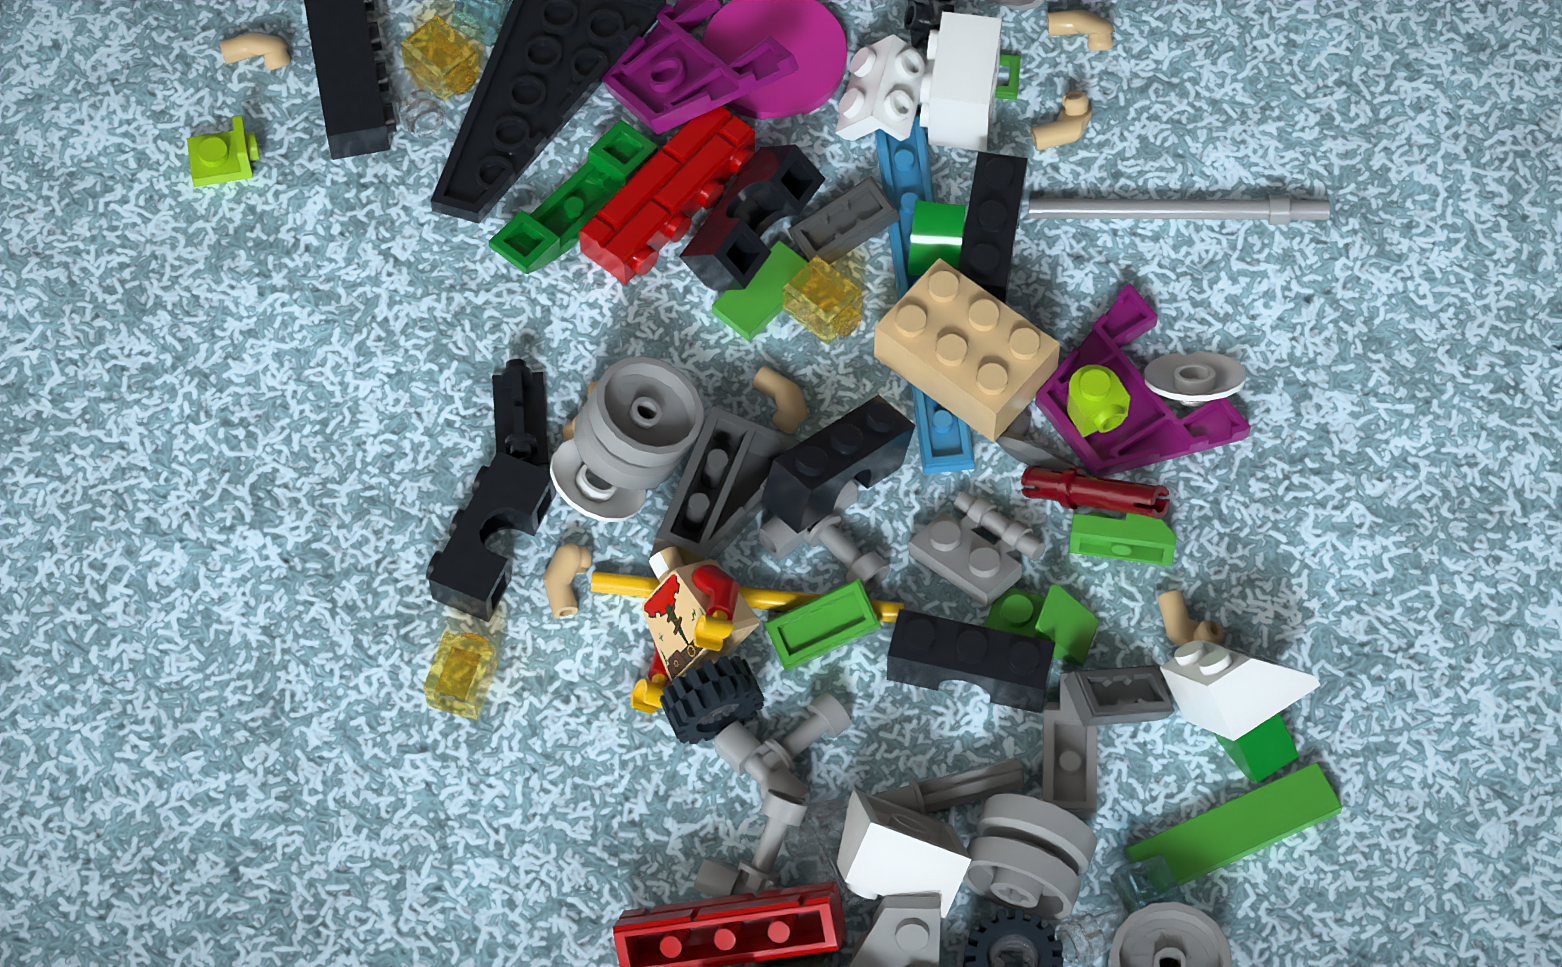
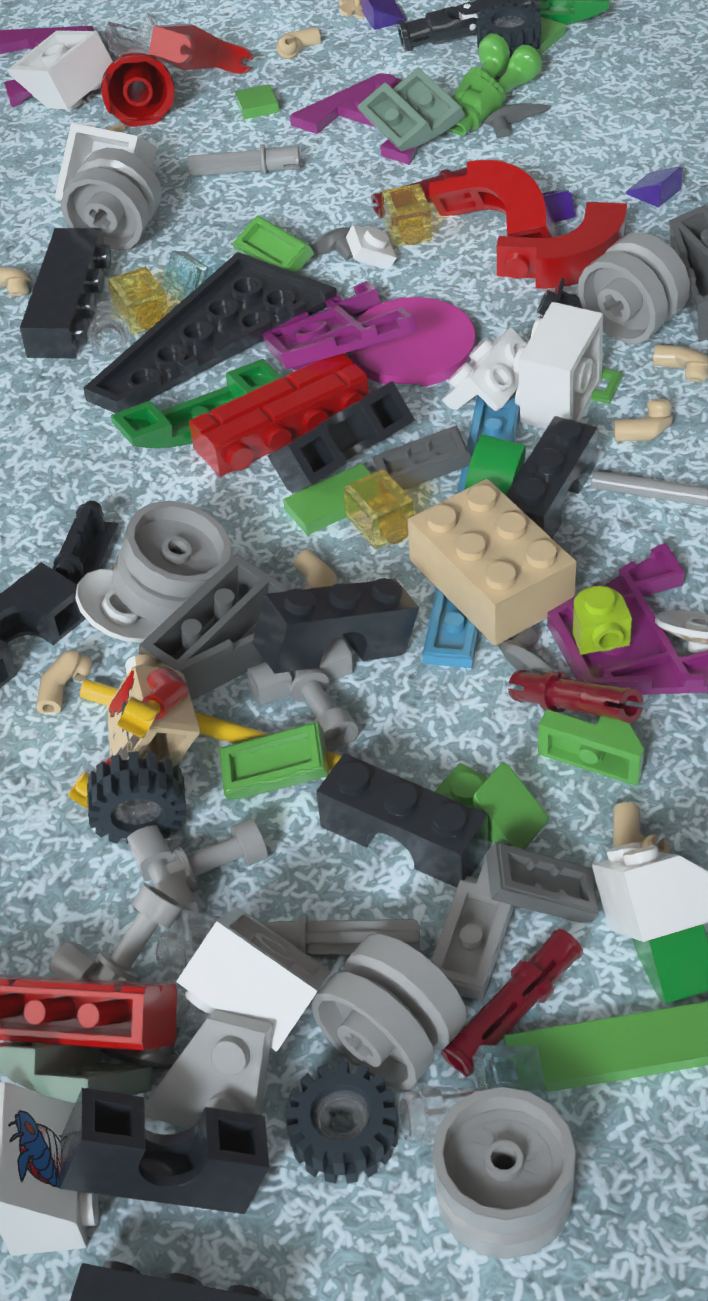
camera: 20 degrees right, 15 degrees down
light grey plate [908,491,1046,608] -> none
none -> dark red pin [441,928,583,1077]

